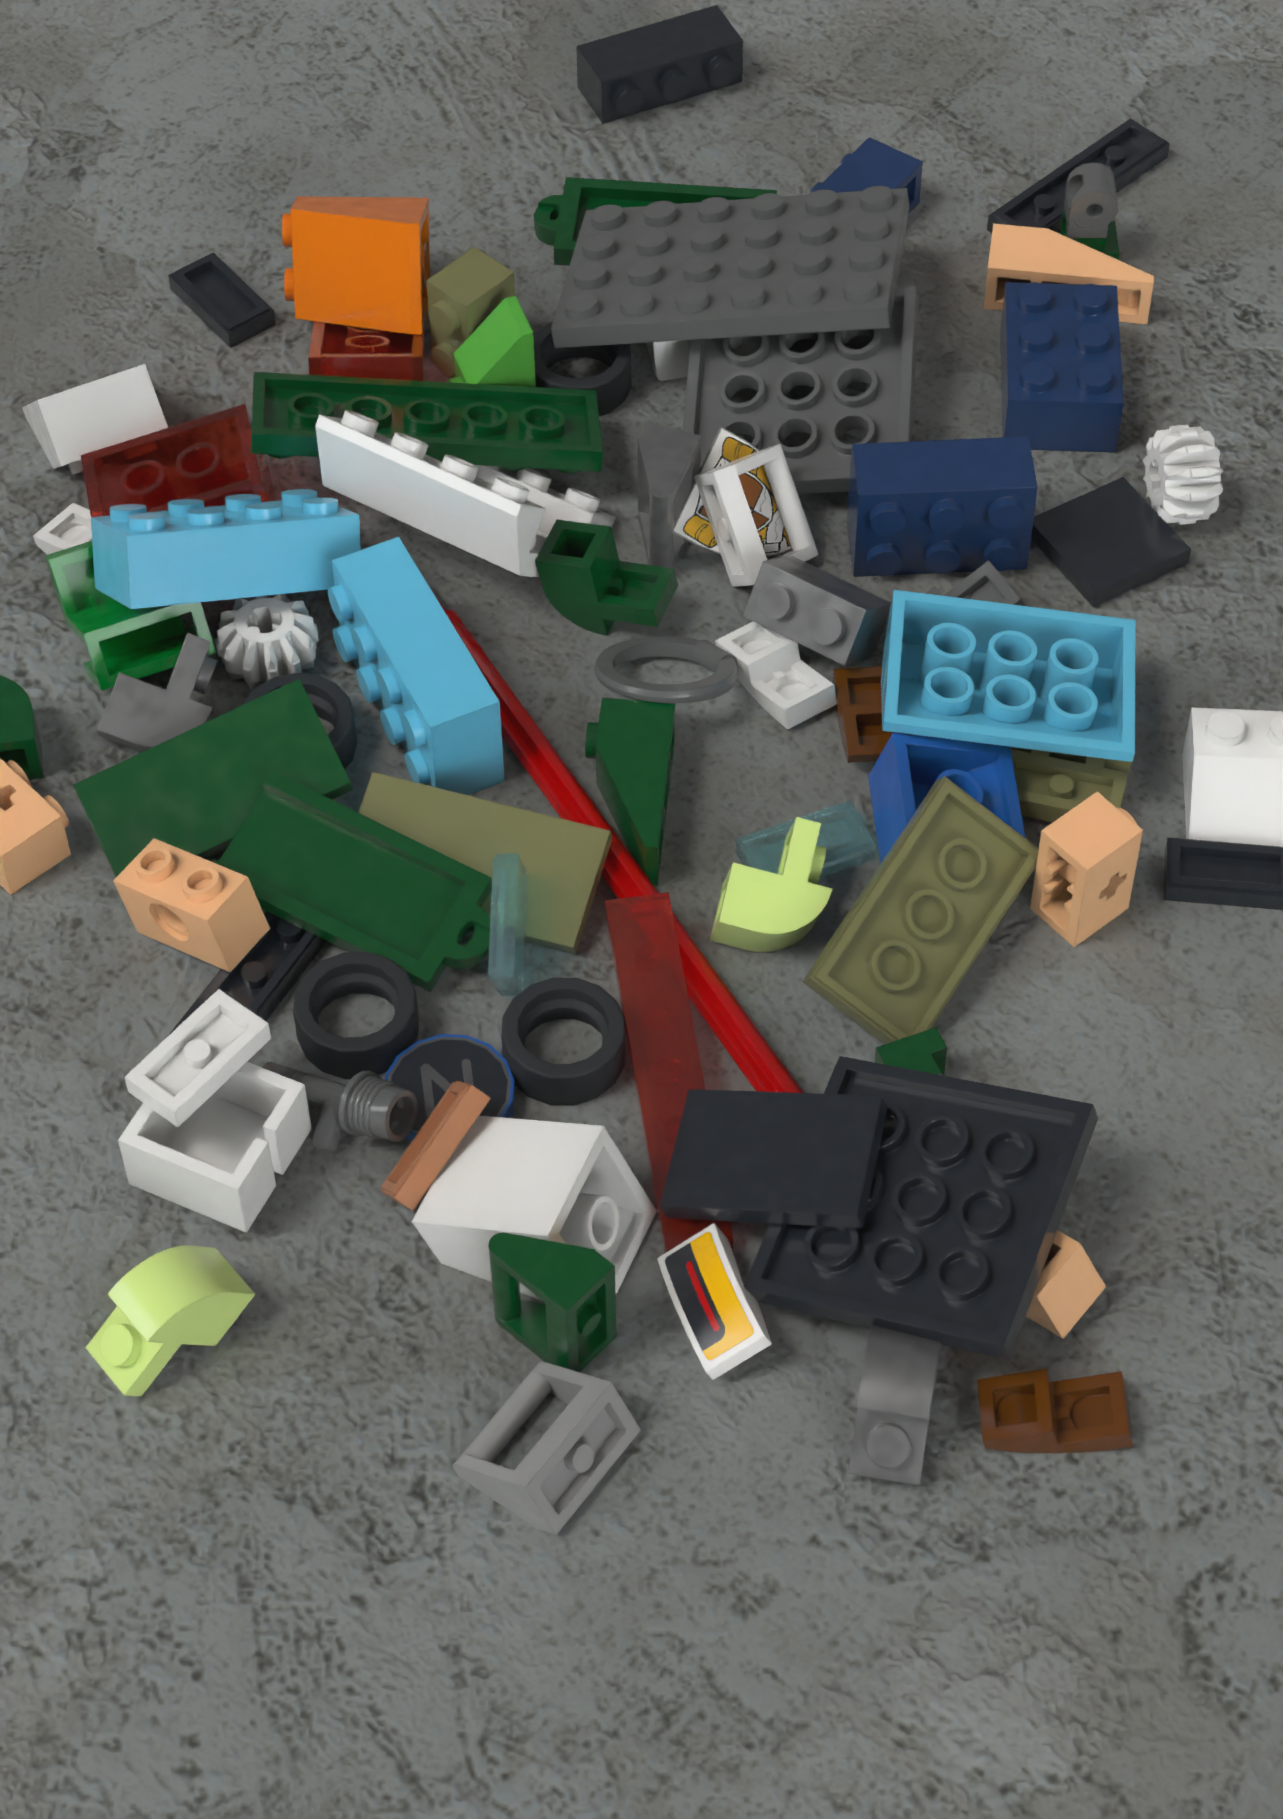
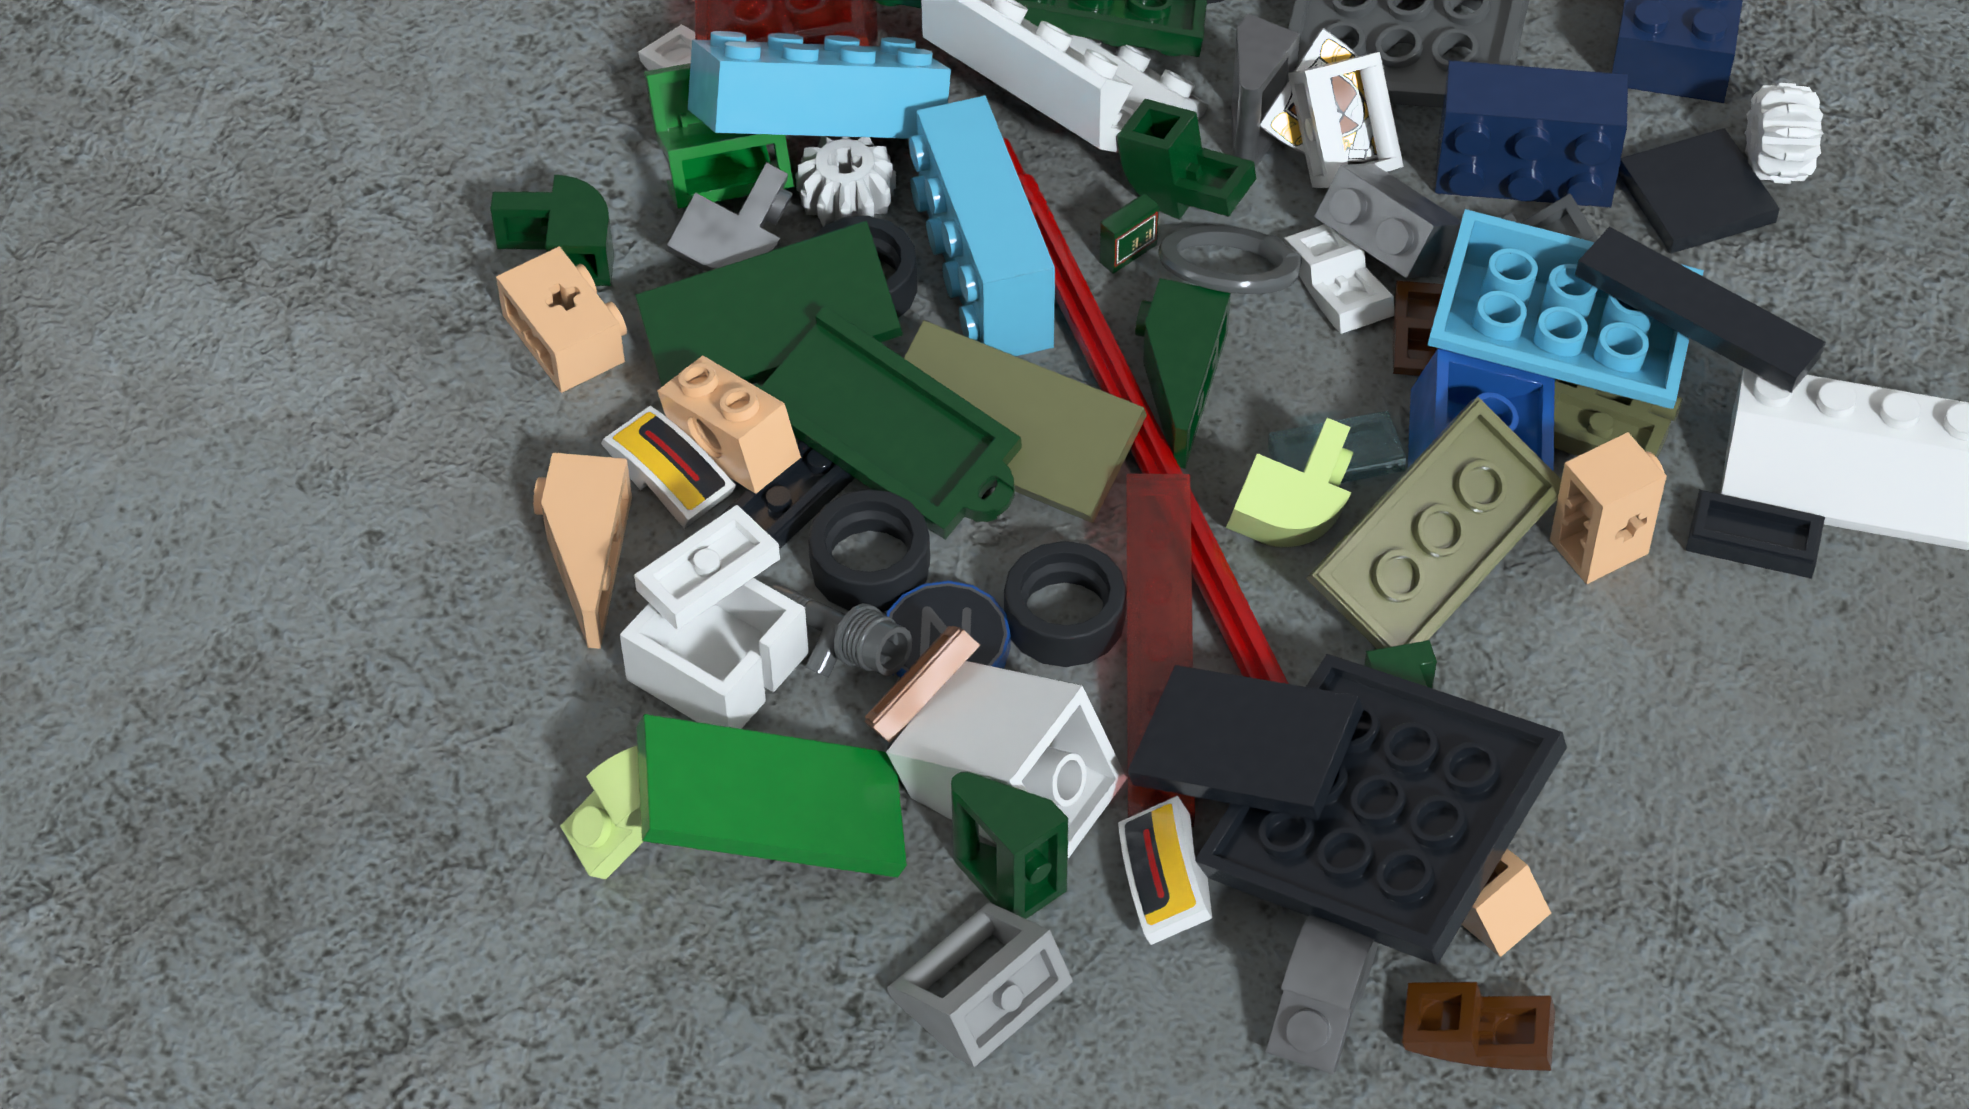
camera: 10 degrees right, 0 degrees up
clear light blue tile [488,853,528,996] -> none
none -> light nougat slope [533,453,632,649]
none -> slope [601,406,736,529]
none -> green tile [636,714,907,878]
none -> dark green tile [1099,194,1159,274]
none -> black tile [1574,226,1826,393]

